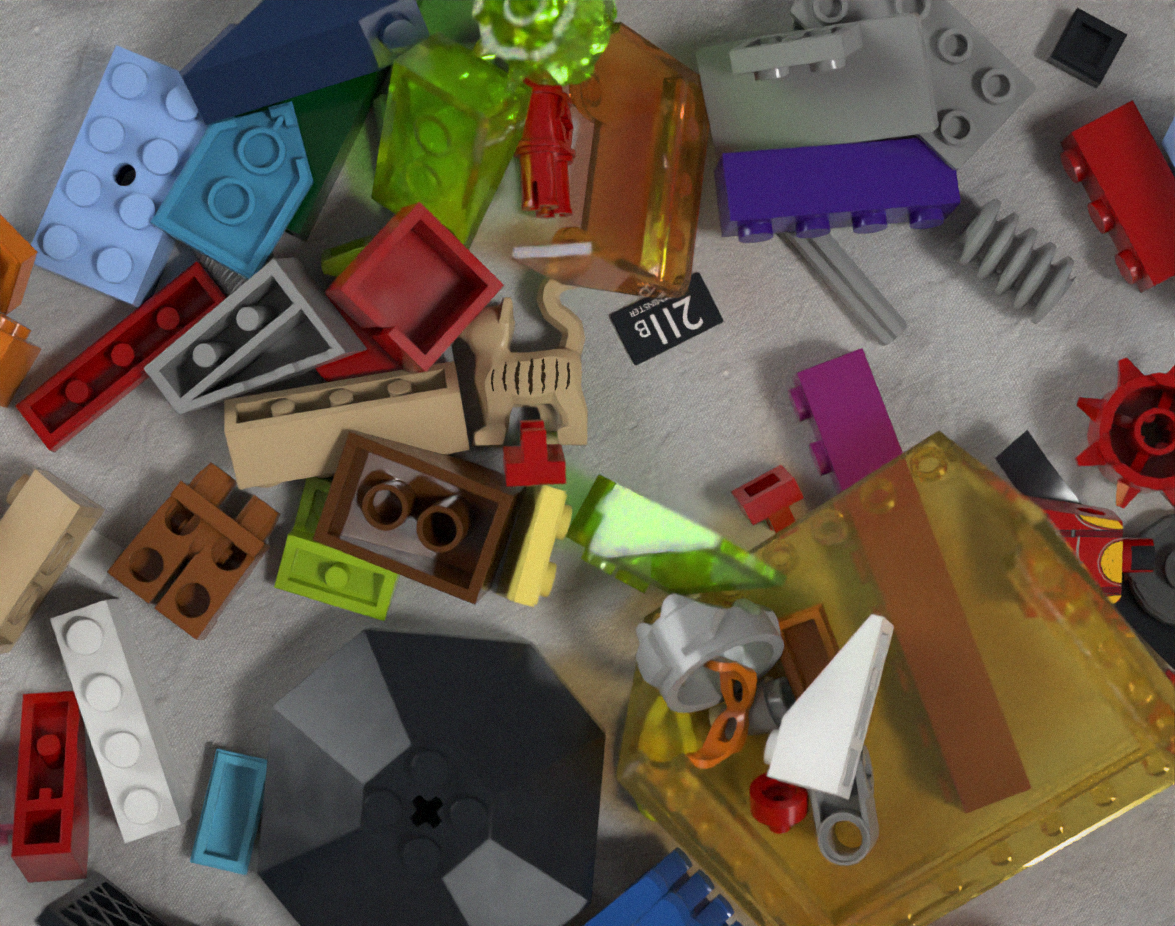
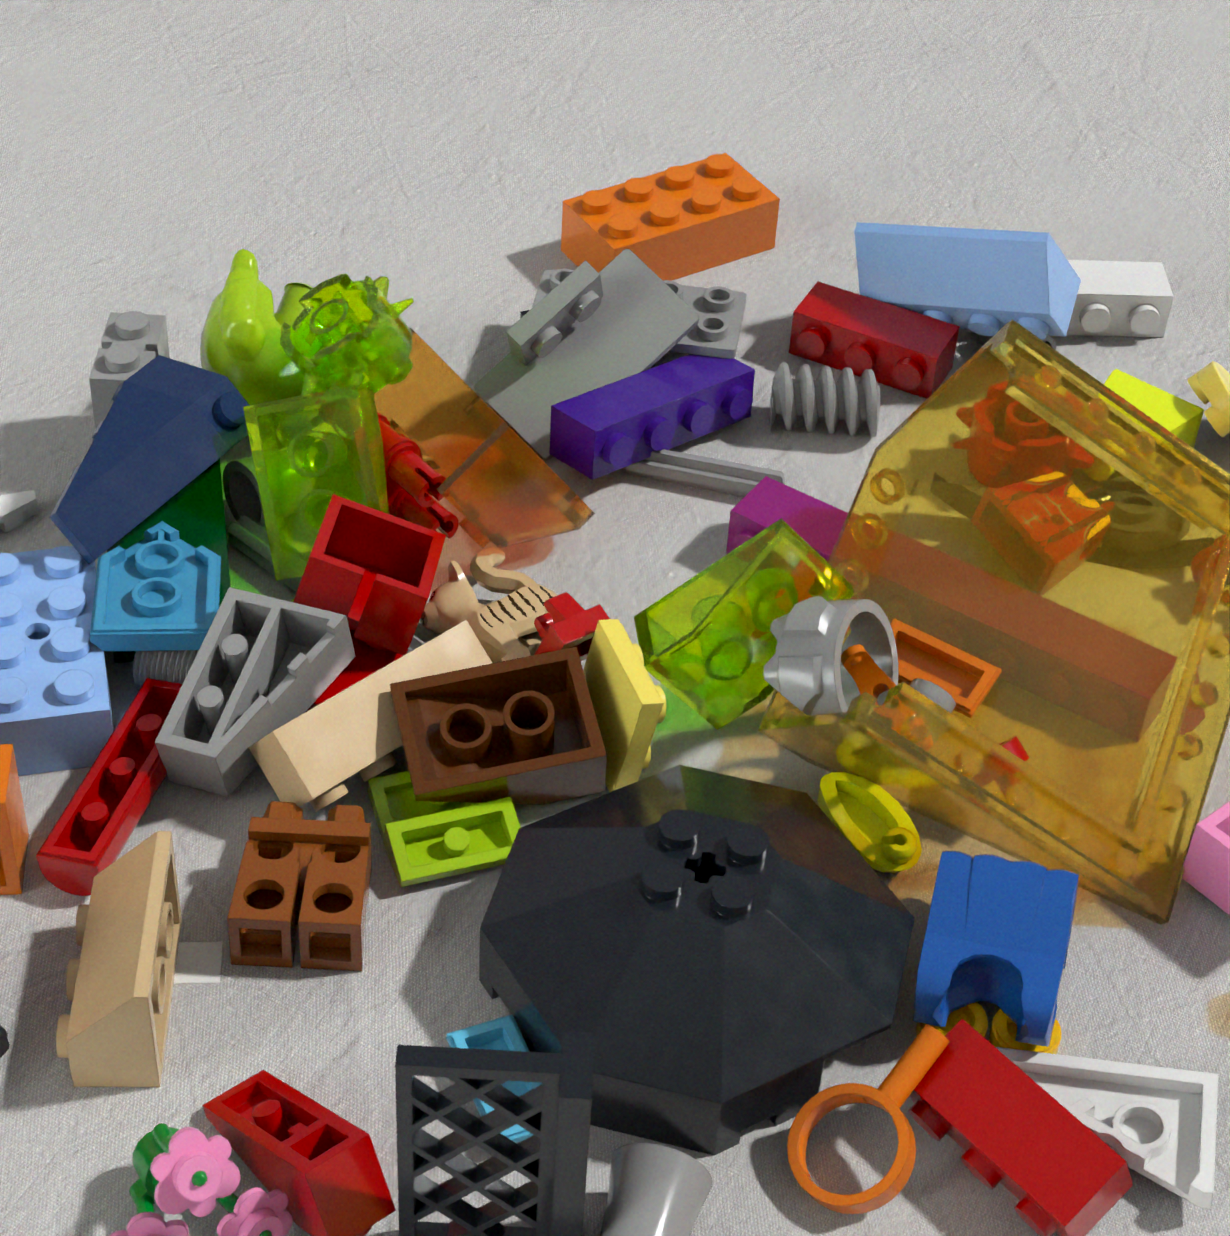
camera: 40 degrees left, 45 degrees down
white brick [50,599,193,843] -> none
black sticker [610,272,723,365] -> none
white slope [764,614,894,800] -> none
light grey piece [807,745,879,866] -> none
black tile [1047,7,1127,88] -> none

